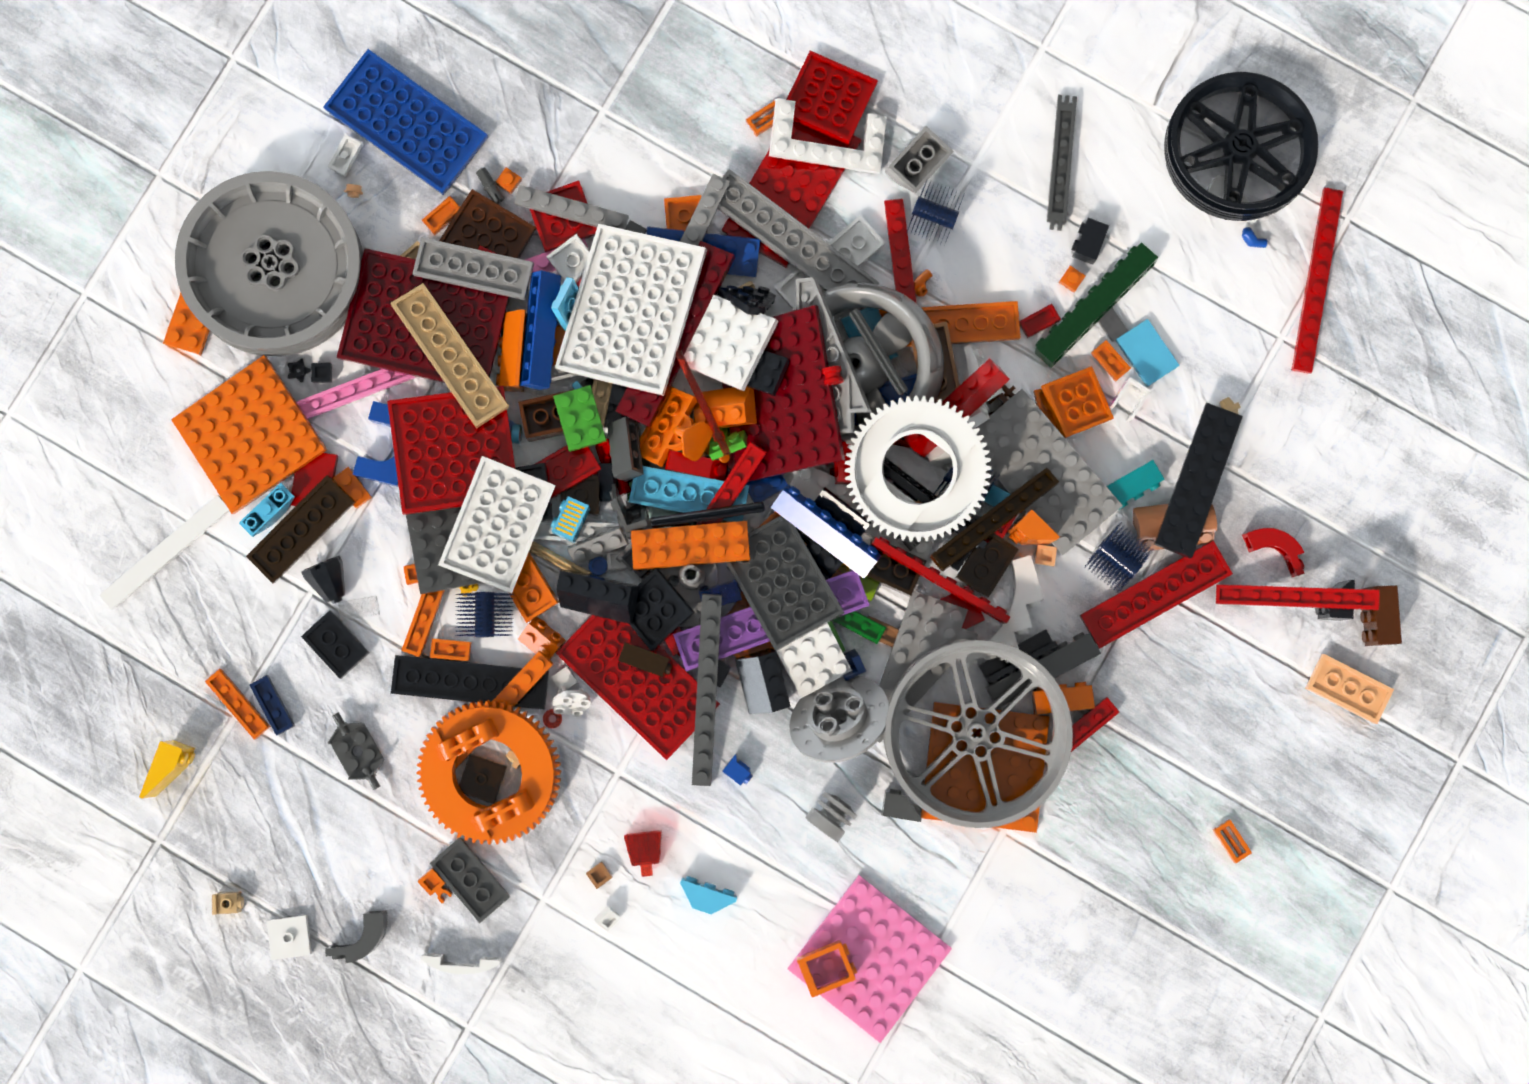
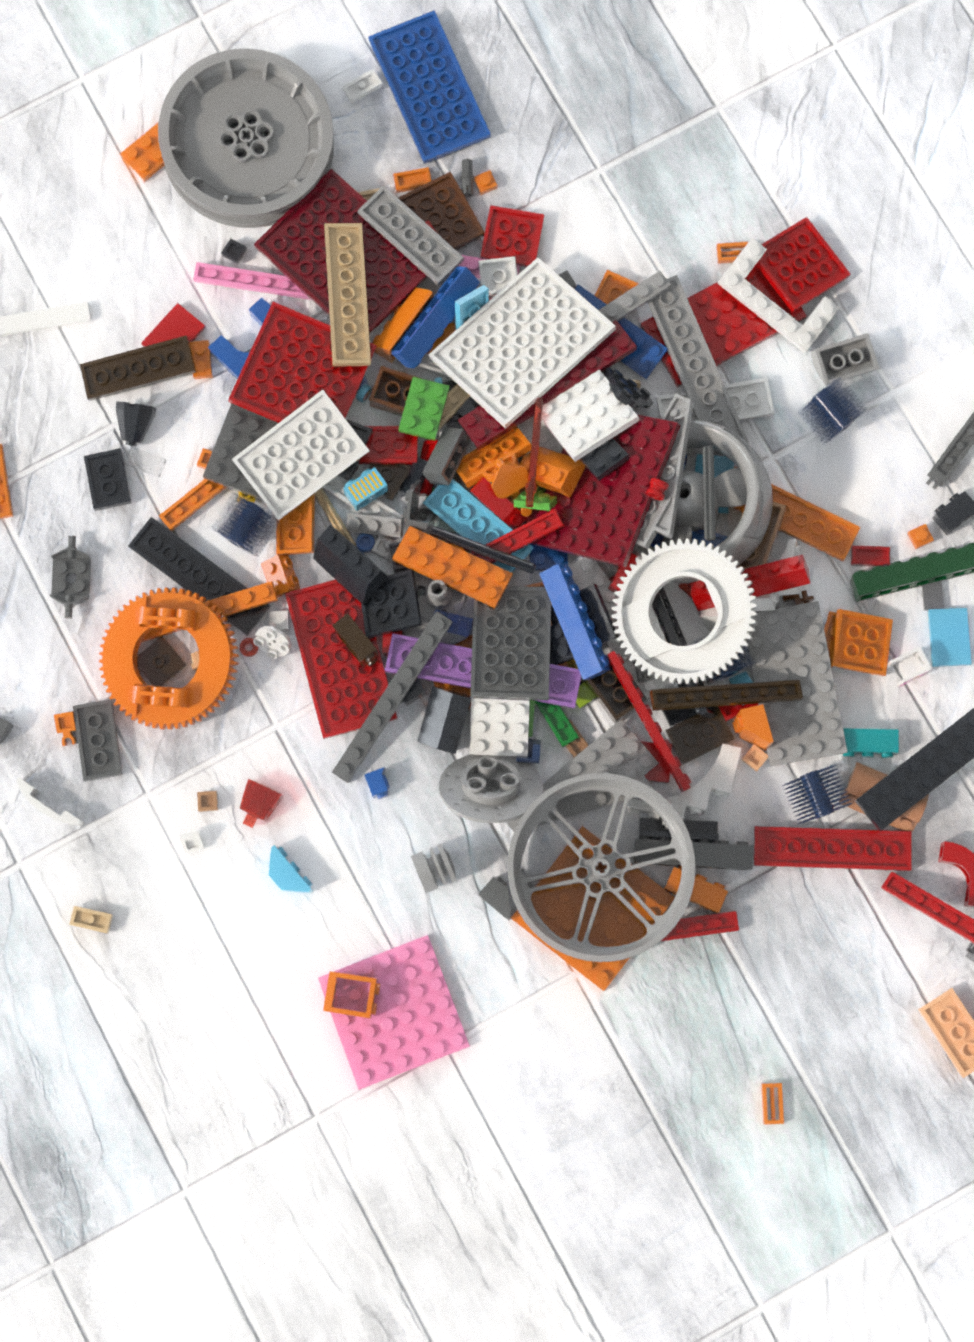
camera: 35 degrees right, 5 degrees down
orange plate [171,355,327,514] -> none
medium azure slope [239,483,295,537] -> none
dark blue plate [249,675,295,736] -> none
black plate [287,358,311,383] -> none
light nougat plate [344,184,363,198] -> none
orange plate [430,638,472,661] -> none
light grey plate [514,185,629,230] -> none
red plate [884,198,917,304] -> none
orange arm [914,269,933,296] -> none
orange plate [1091,340,1131,382] -> none
none -> tan plate [69,906,113,934]

